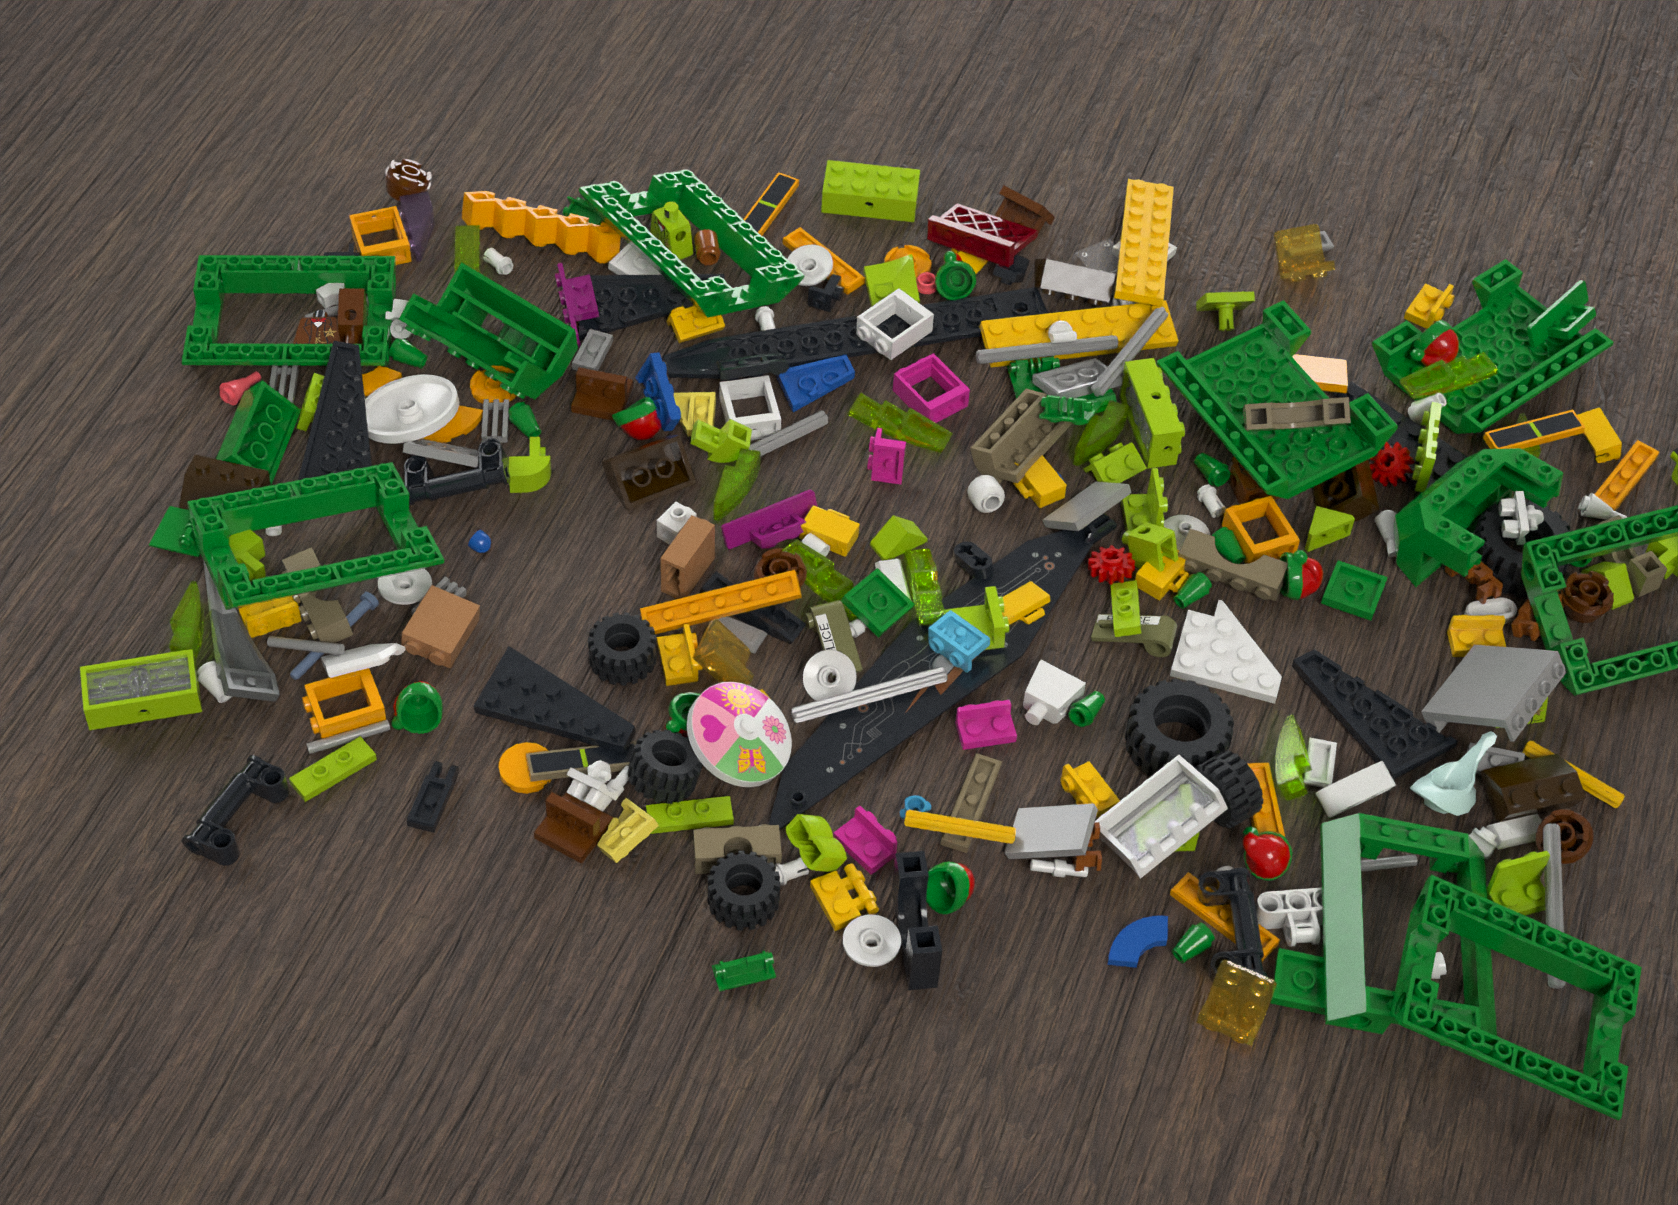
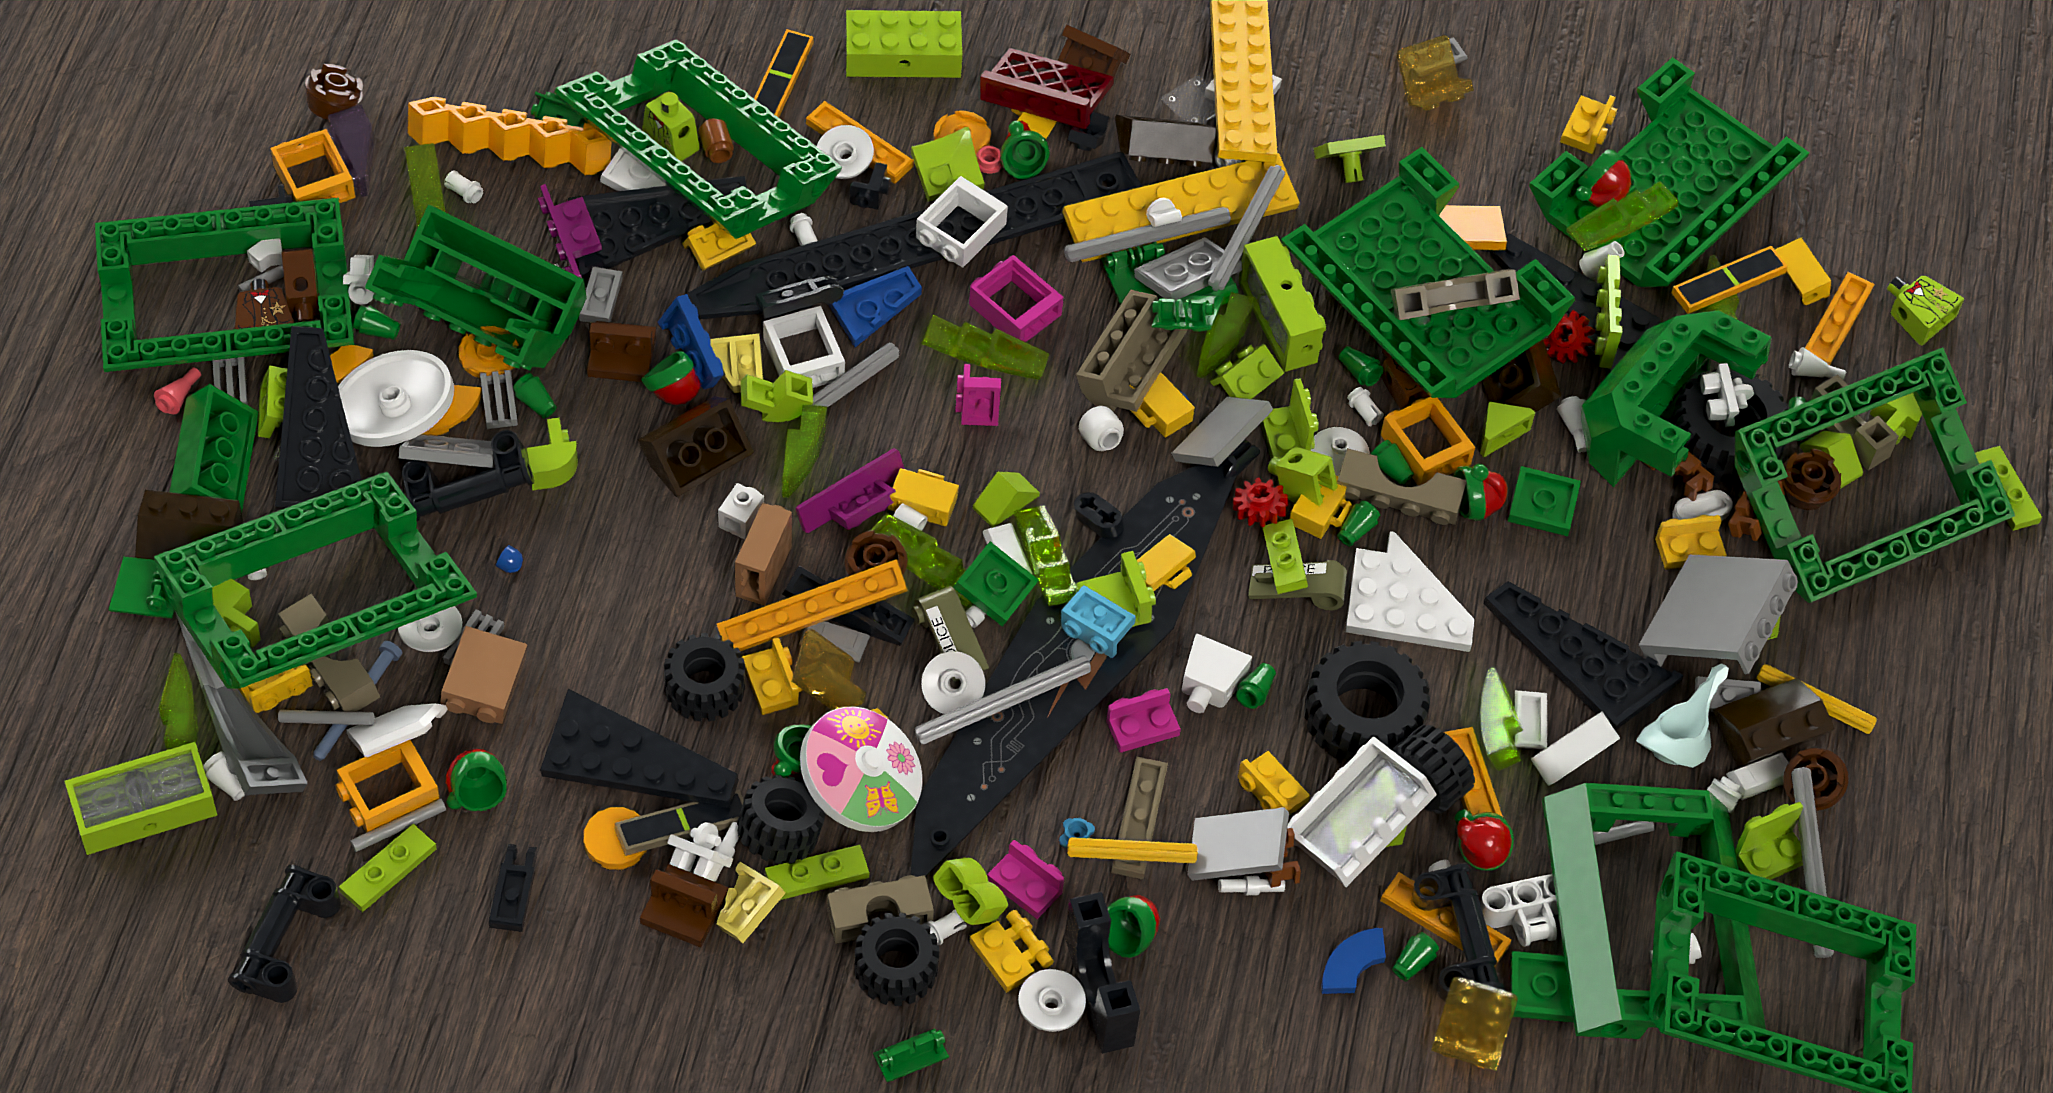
camera: 10 degrees left, 5 degrees up
green bracket [1527,280,1596,348] -> none

